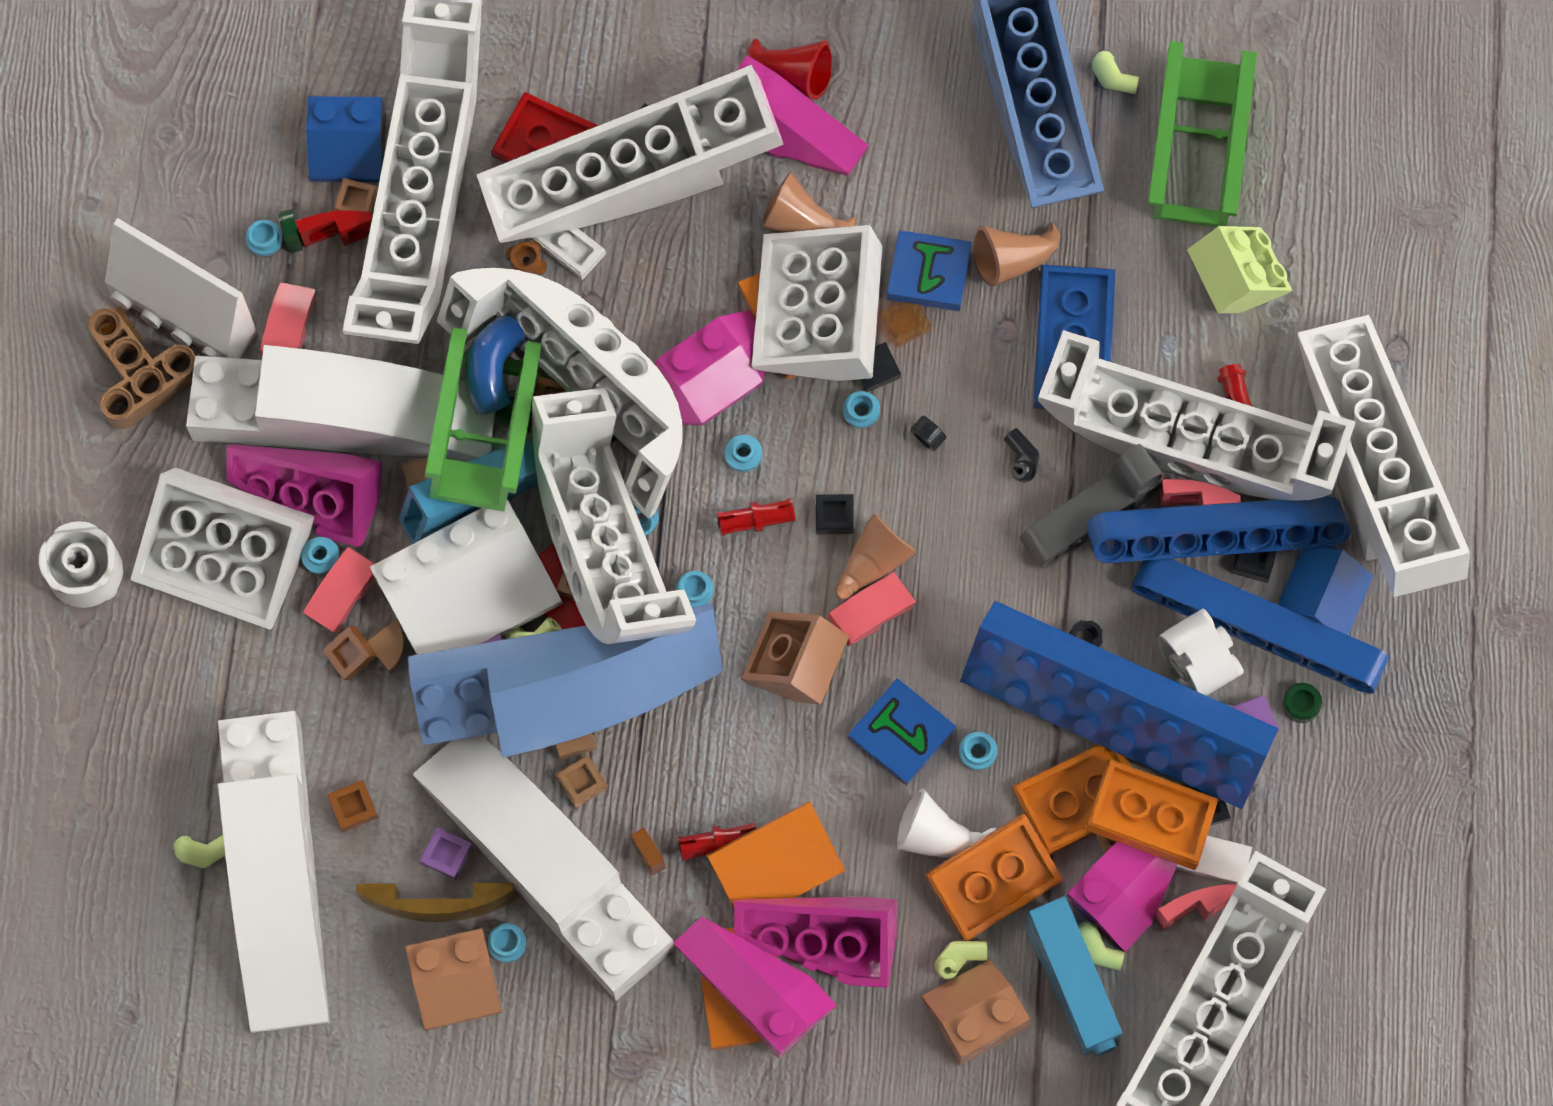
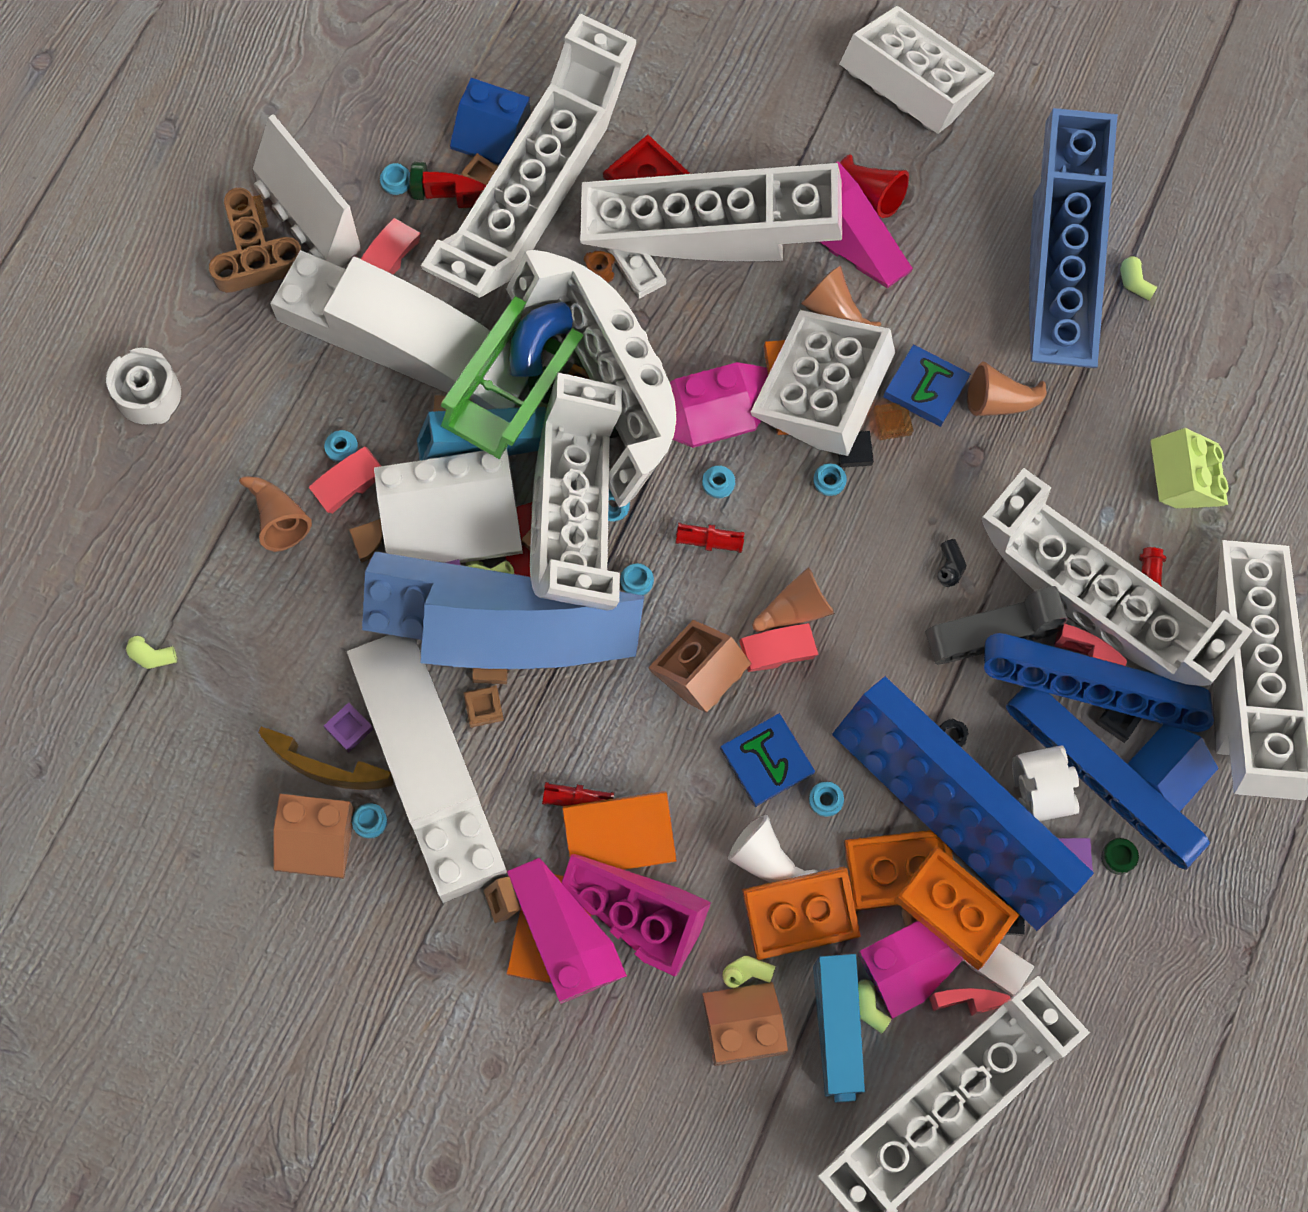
camera: 15 degrees right, 0 degrees up
white slope [131,468,315,630] -> none
white slope [218,711,330,1033] -> none
dark pink wedge [226,444,382,547] -> none
dark orange tile [322,626,377,680] -> none
dark orange tile [327,780,378,832] -> none
dark orange tile [631,827,666,876] -> none
black tile [816,494,854,535] -> none
black axle [911,415,947,451] -> none
blue tile [1033,265,1115,409] -> none
bright green piece [1148,41,1257,227] -> none
none -> nougat hat [239,476,312,552]
none -> medium nougat tile [483,876,521,923]

